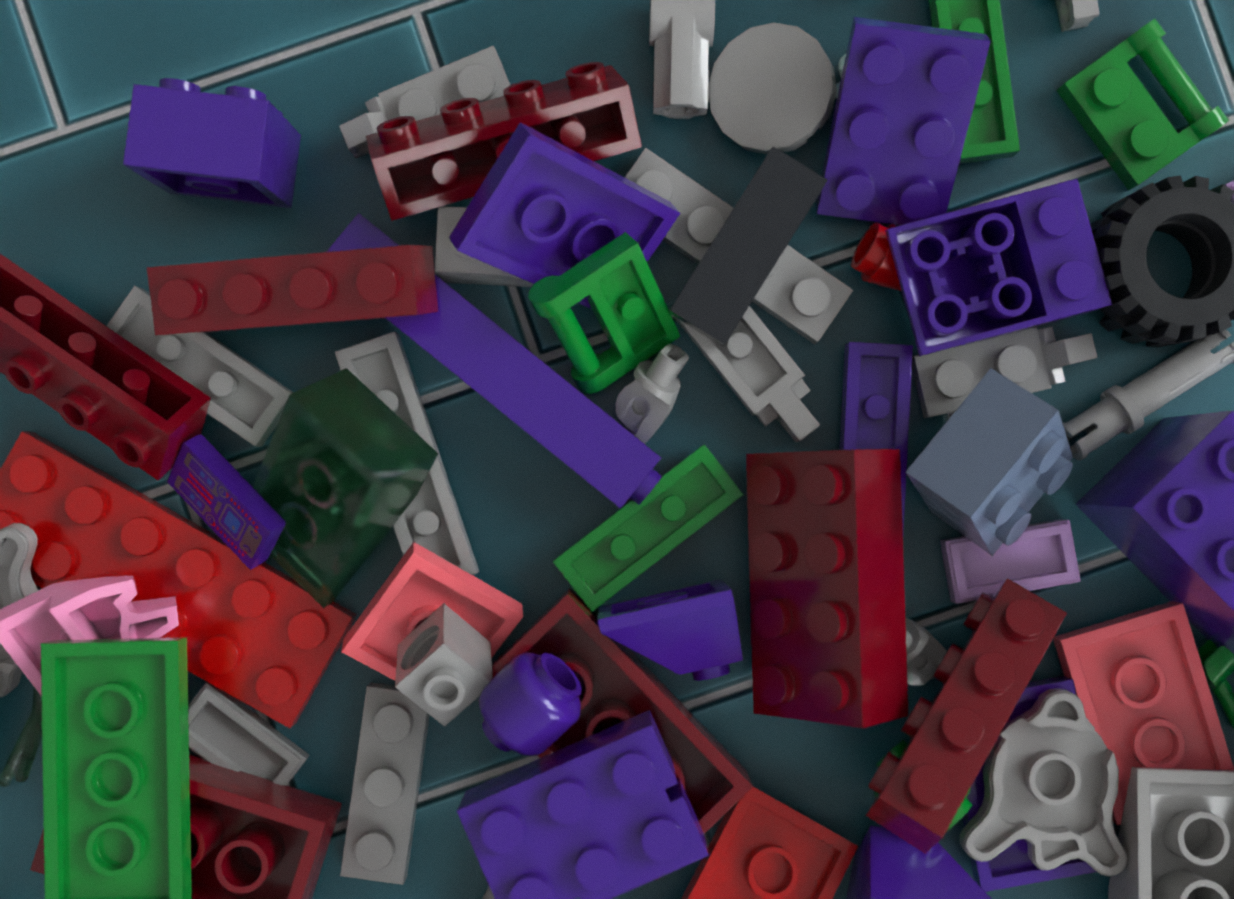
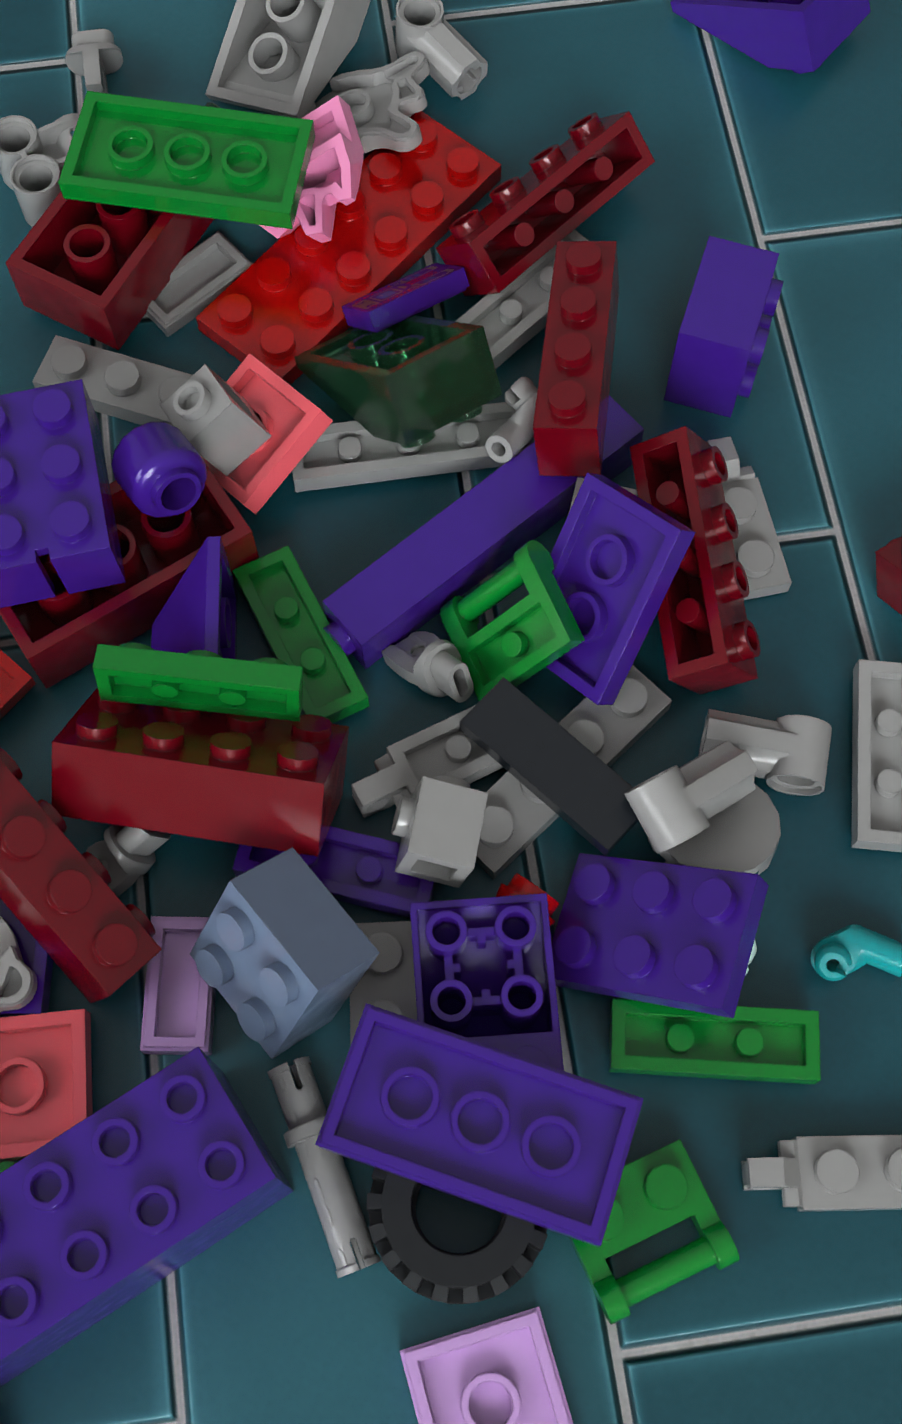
camera: 100 degrees right, 20 degrees down
none -> green plate [92,642,303,722]
none -> dark purple tile [315,1003,644,1247]
none -> light grey brick [391,775,488,888]
none -> light grey arm [485,377,538,463]
none -> light grey piece [624,740,758,854]

